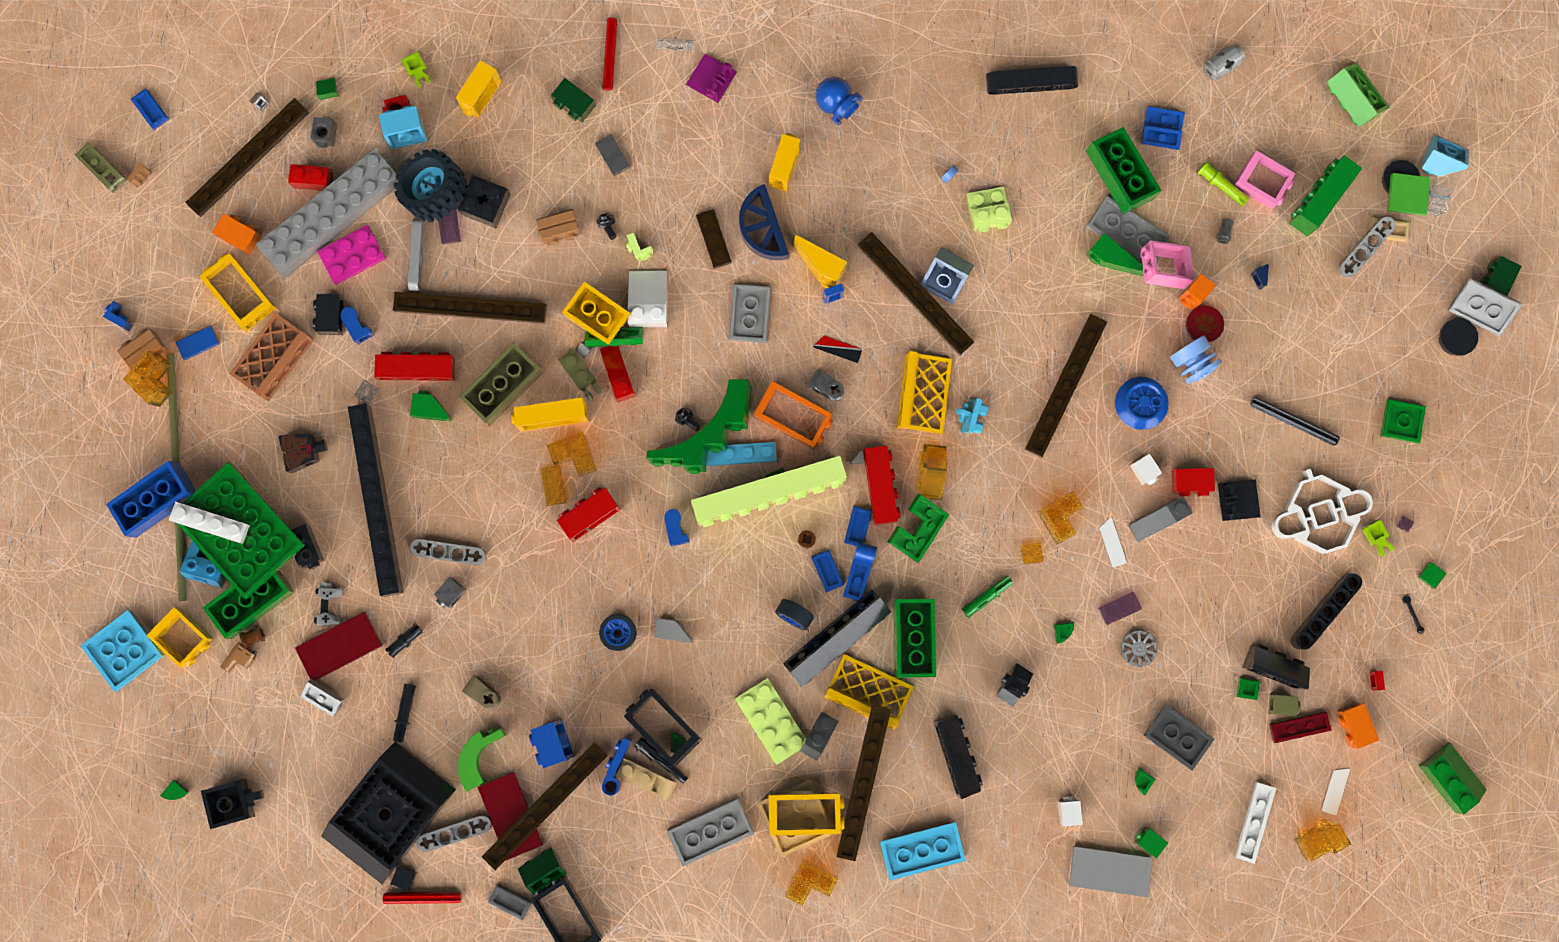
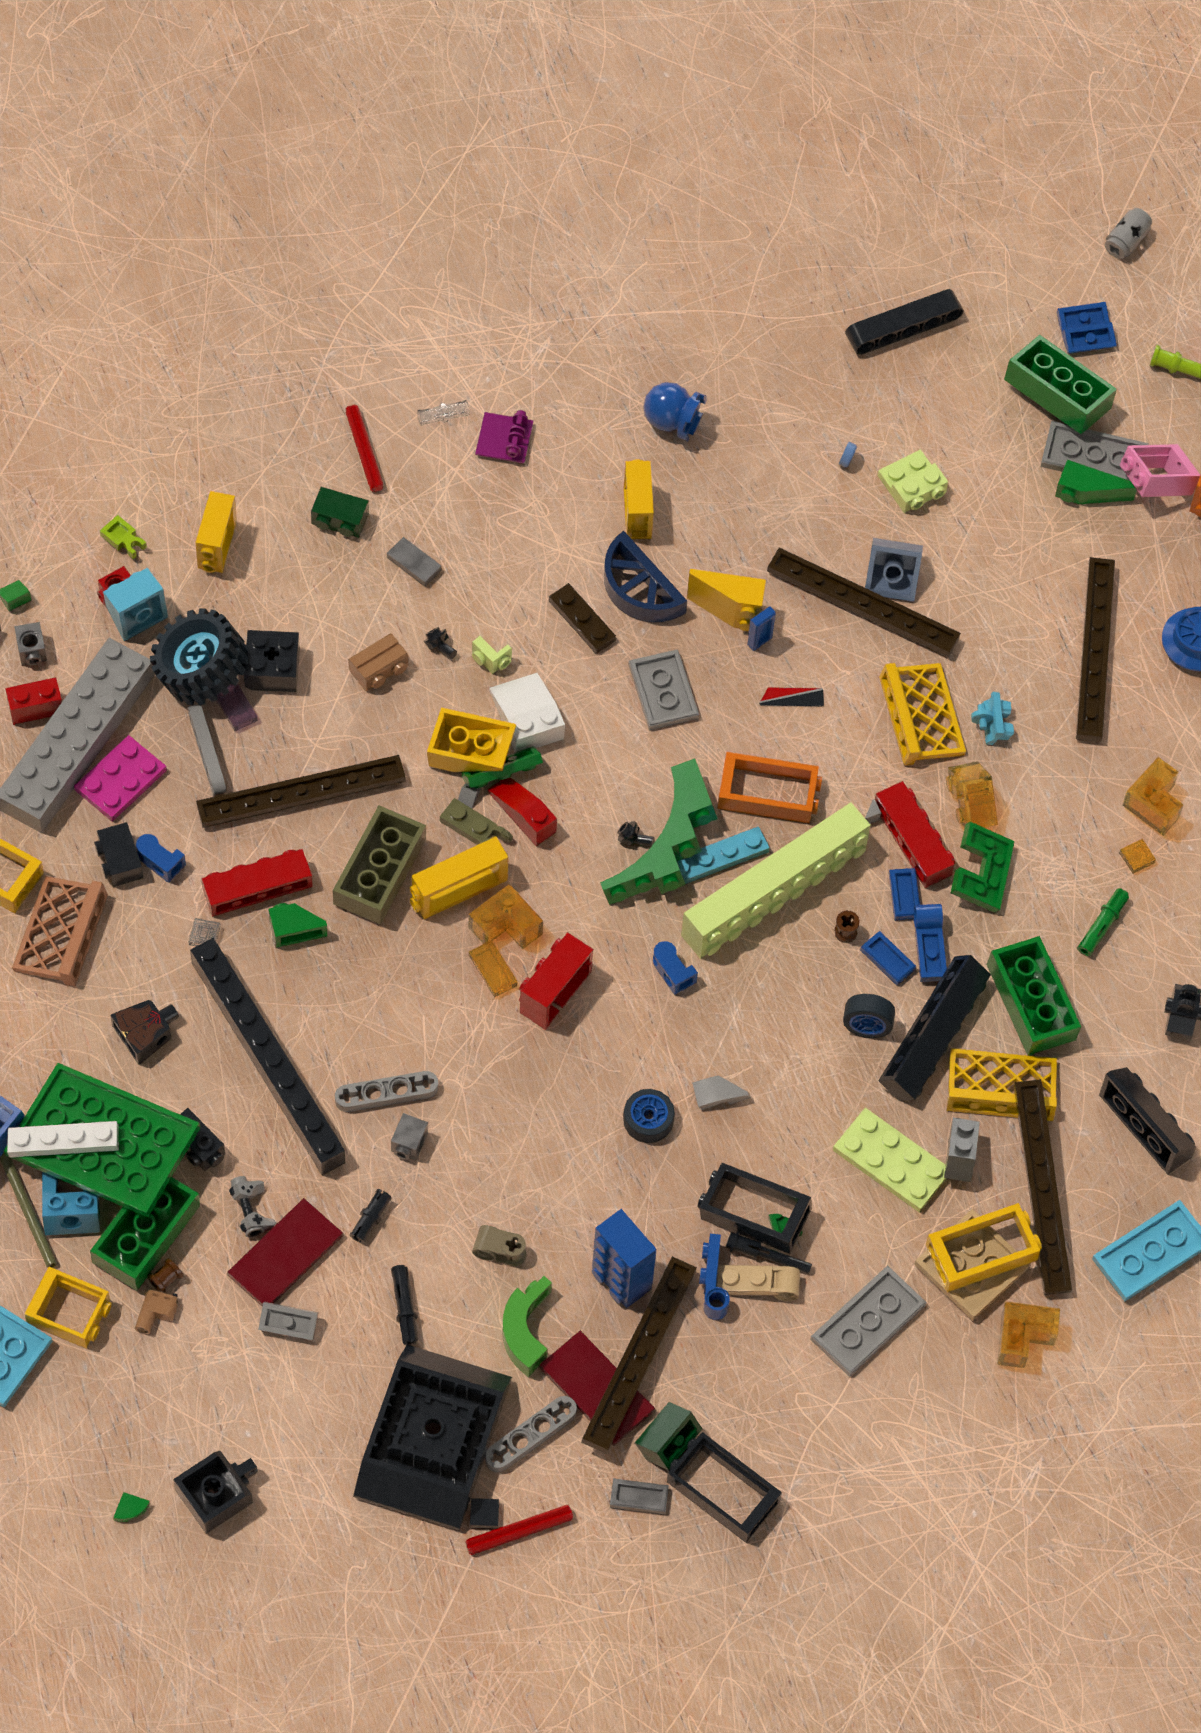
camera: 20 degrees left, 20 degrees down
flat silver piece [807,369,844,401] -> none

